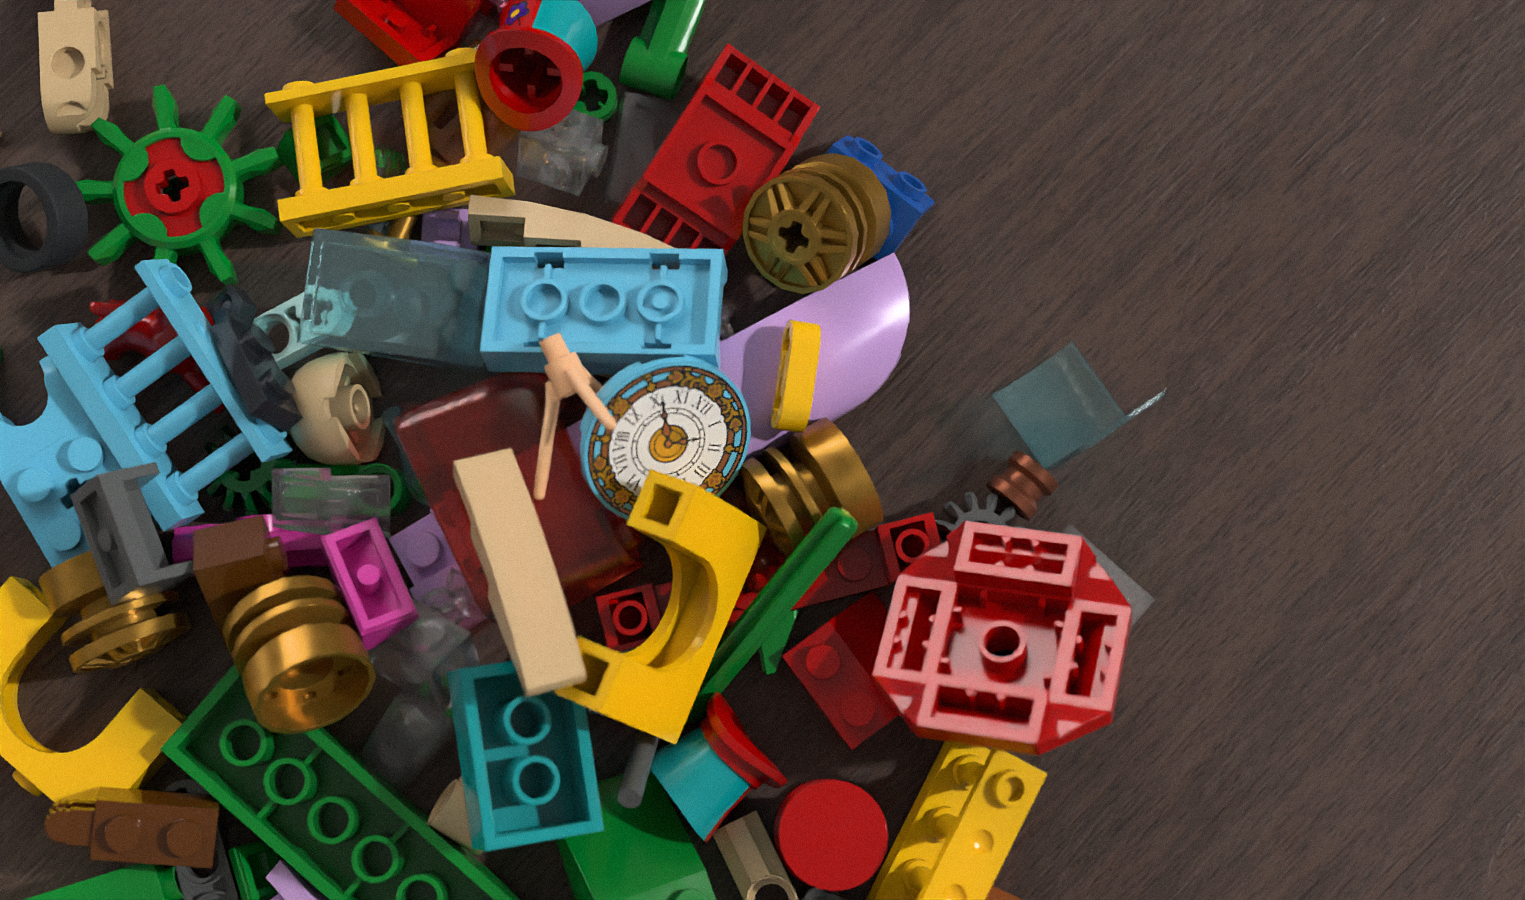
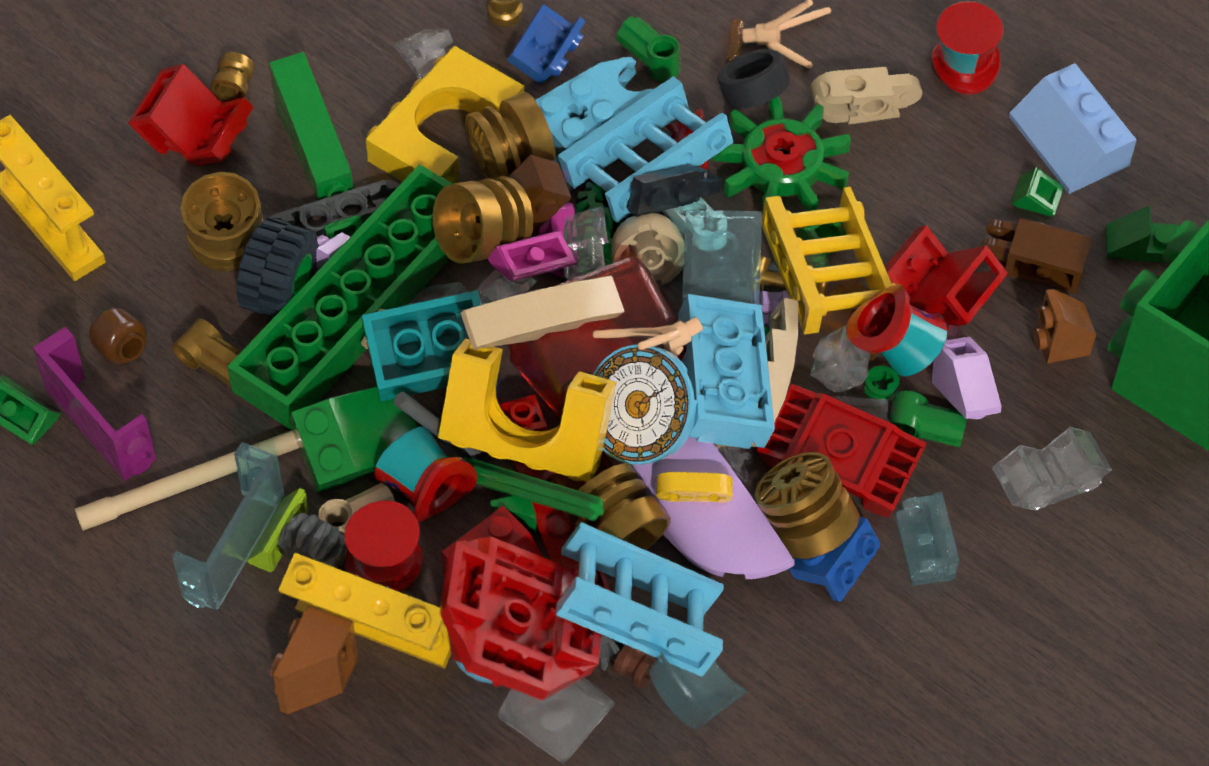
camera: 85 degrees right, 25 degrees down
reddish brown hinge [43,787,219,868] -> none
dark grey panel [70,462,195,605] -> none
none -> medium azure fence [556,522,724,677]
none -> clear light blue hinge [896,492,959,586]

